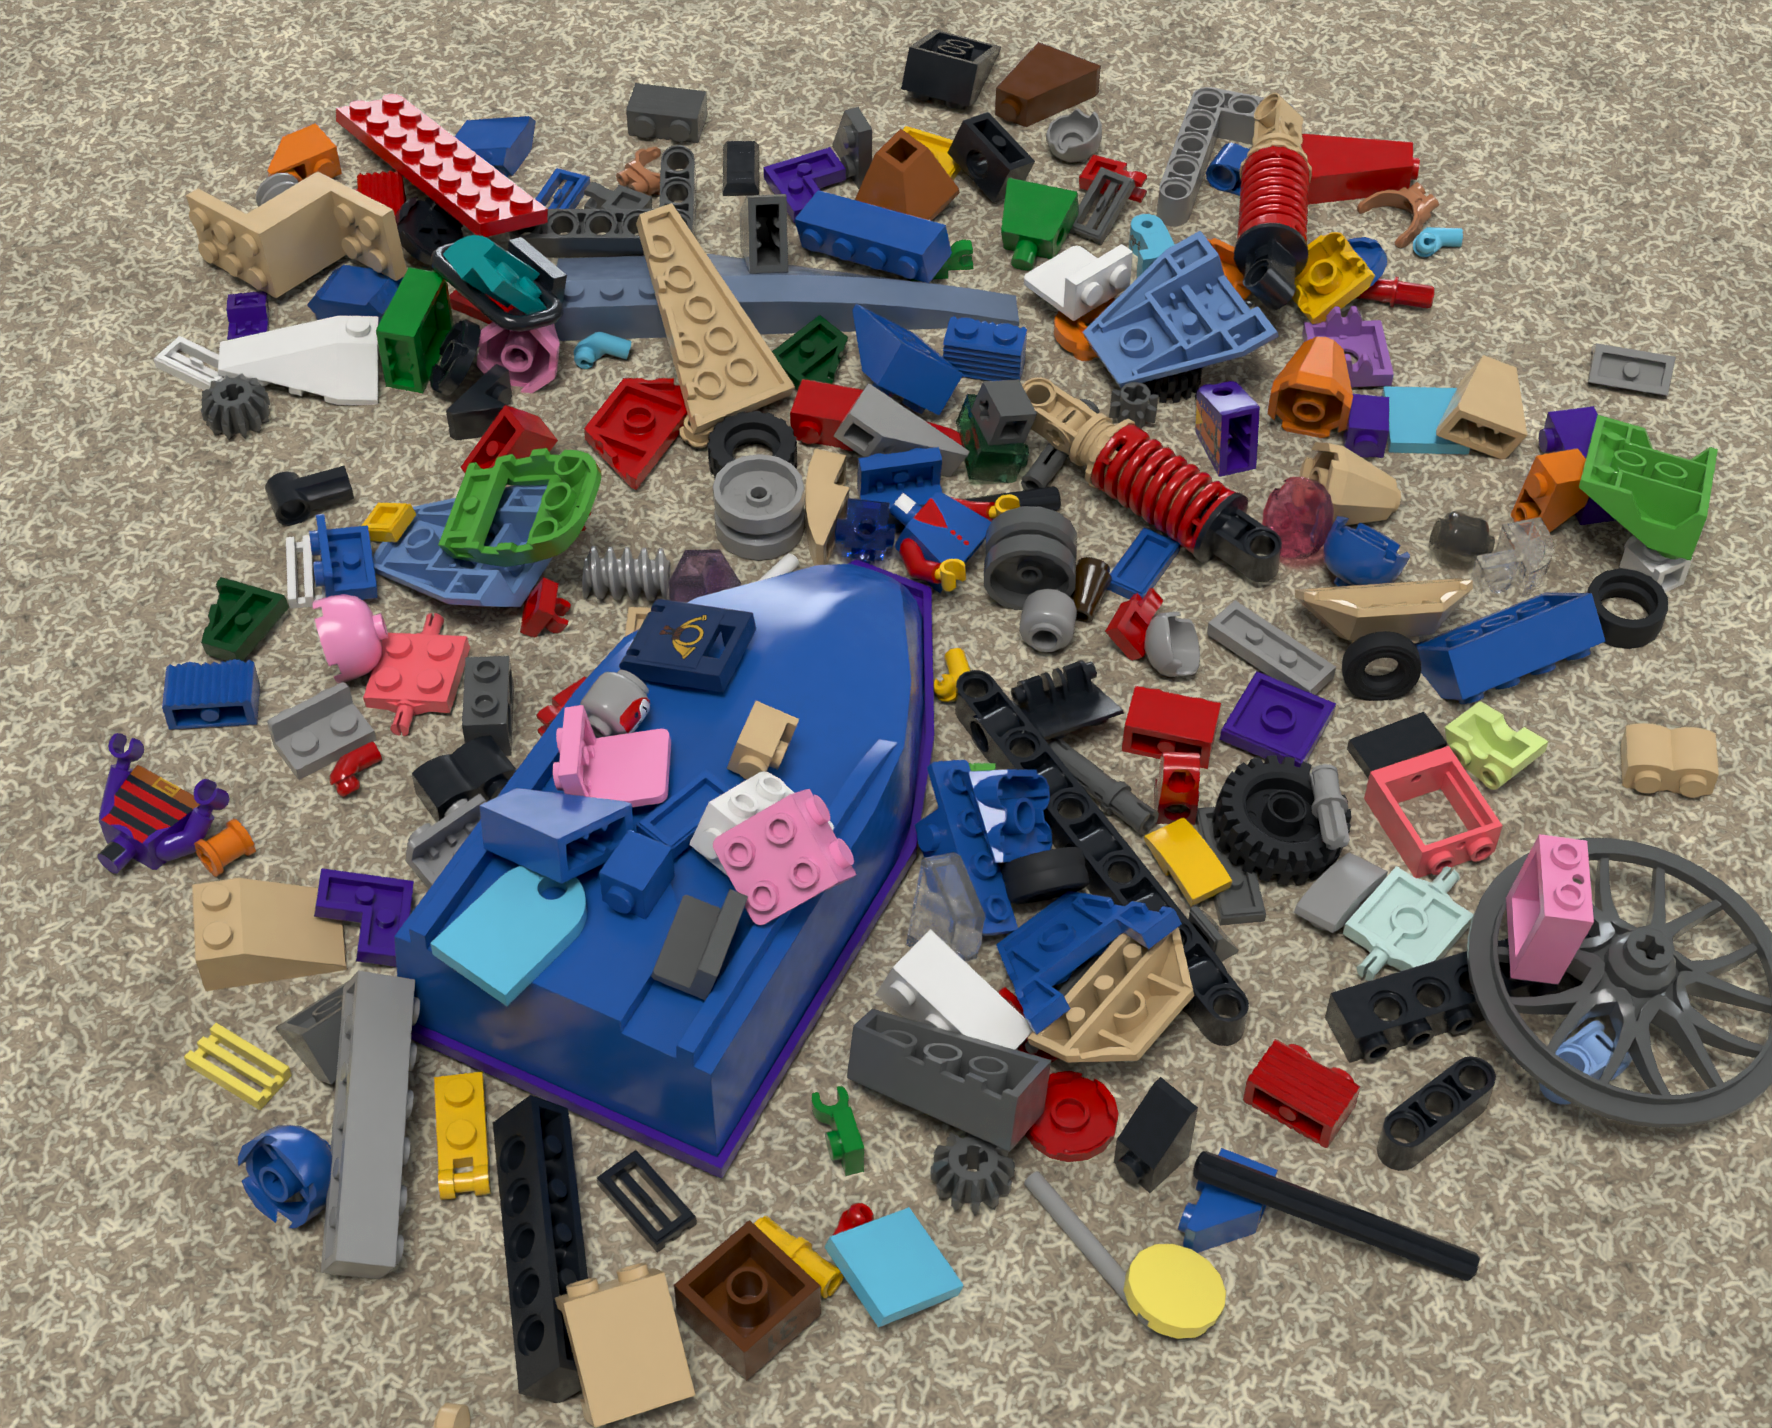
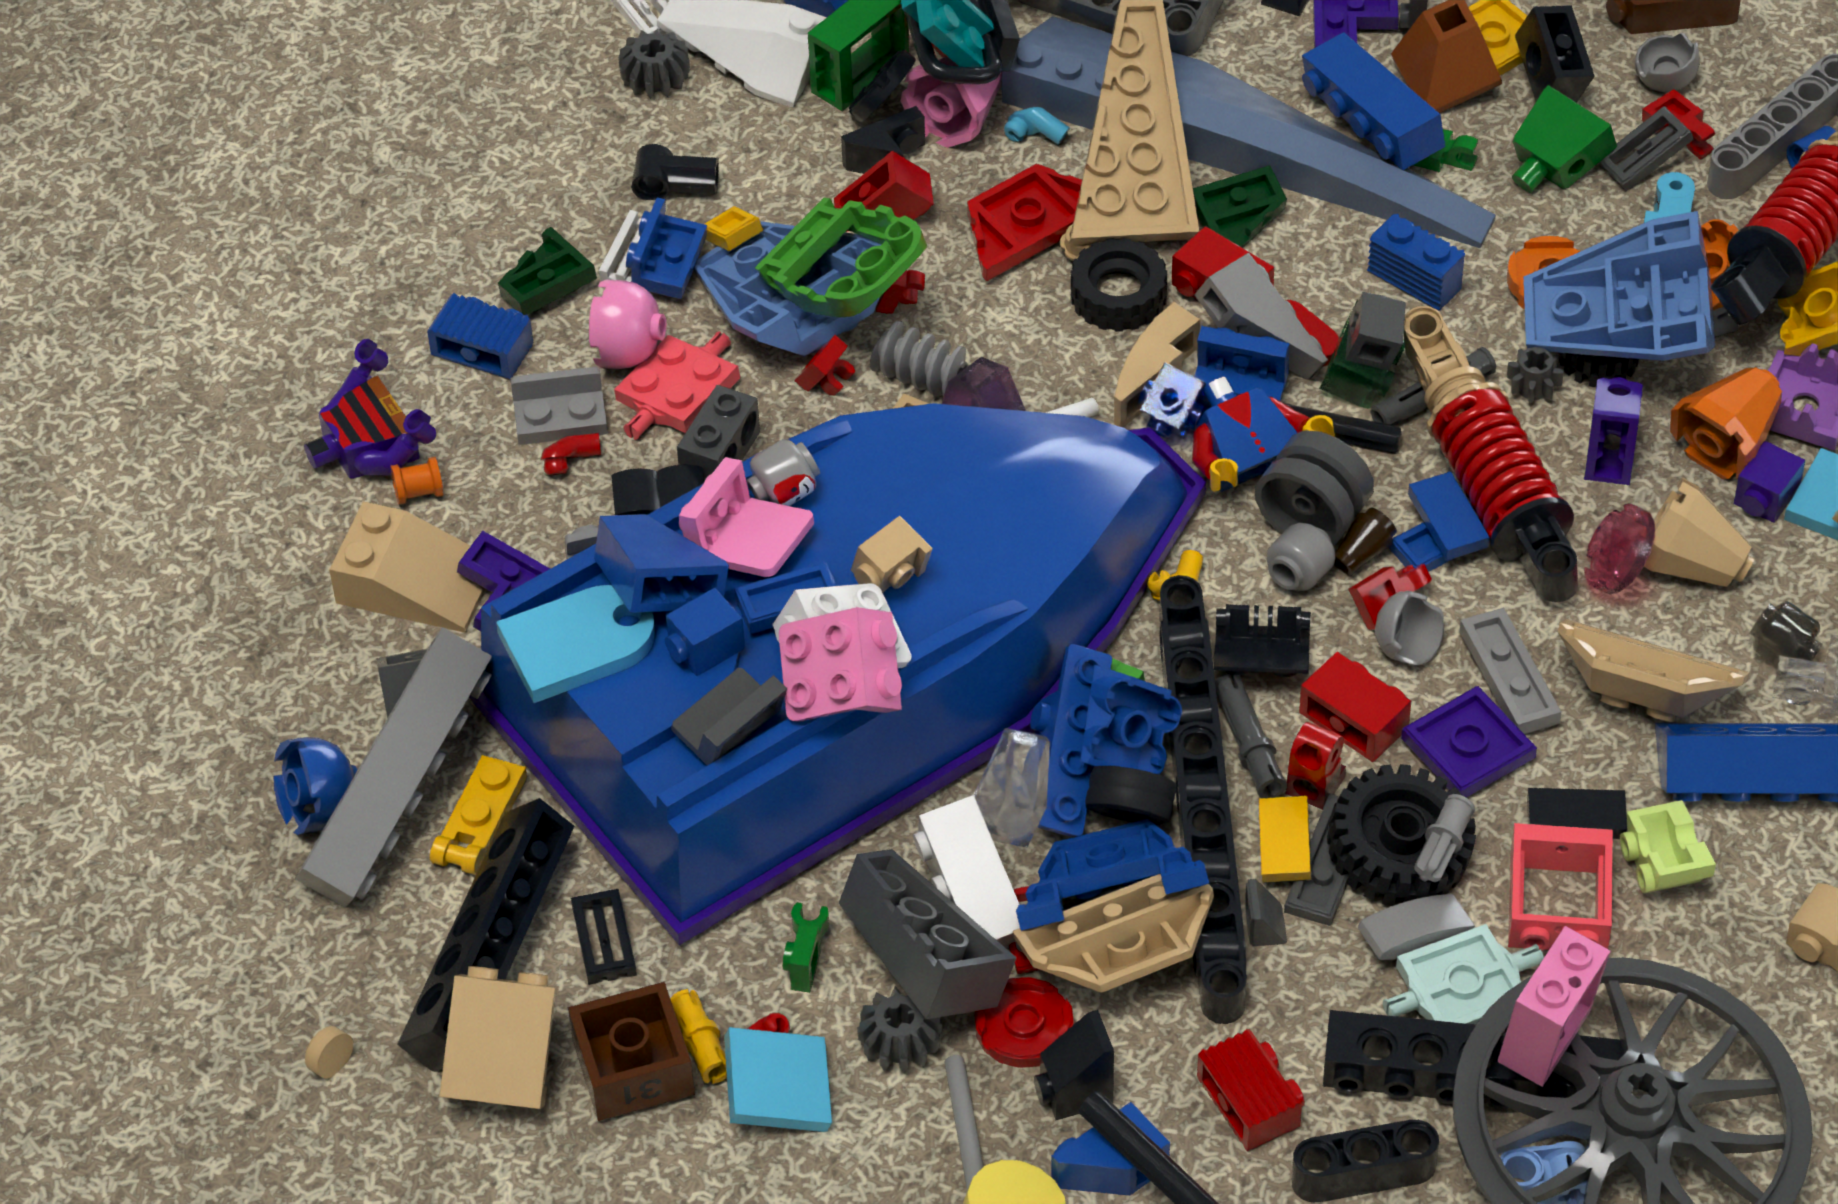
camera: 30 degrees right, 0 degrees up
light yellow tile [184,1023,292,1110] -> none
dark blue container [619,599,756,692] -> none
light grey wheel [713,454,805,560] -> none
dark grey slope [739,194,788,274] -> none
blue slope [852,303,963,415] -> none
white bracket [1024,244,1133,321] -> none
blue cylinder [1323,516,1410,586] -> none
black tyre [1342,631,1421,701] -> none
none -> blue tile [1408,471,1490,561]

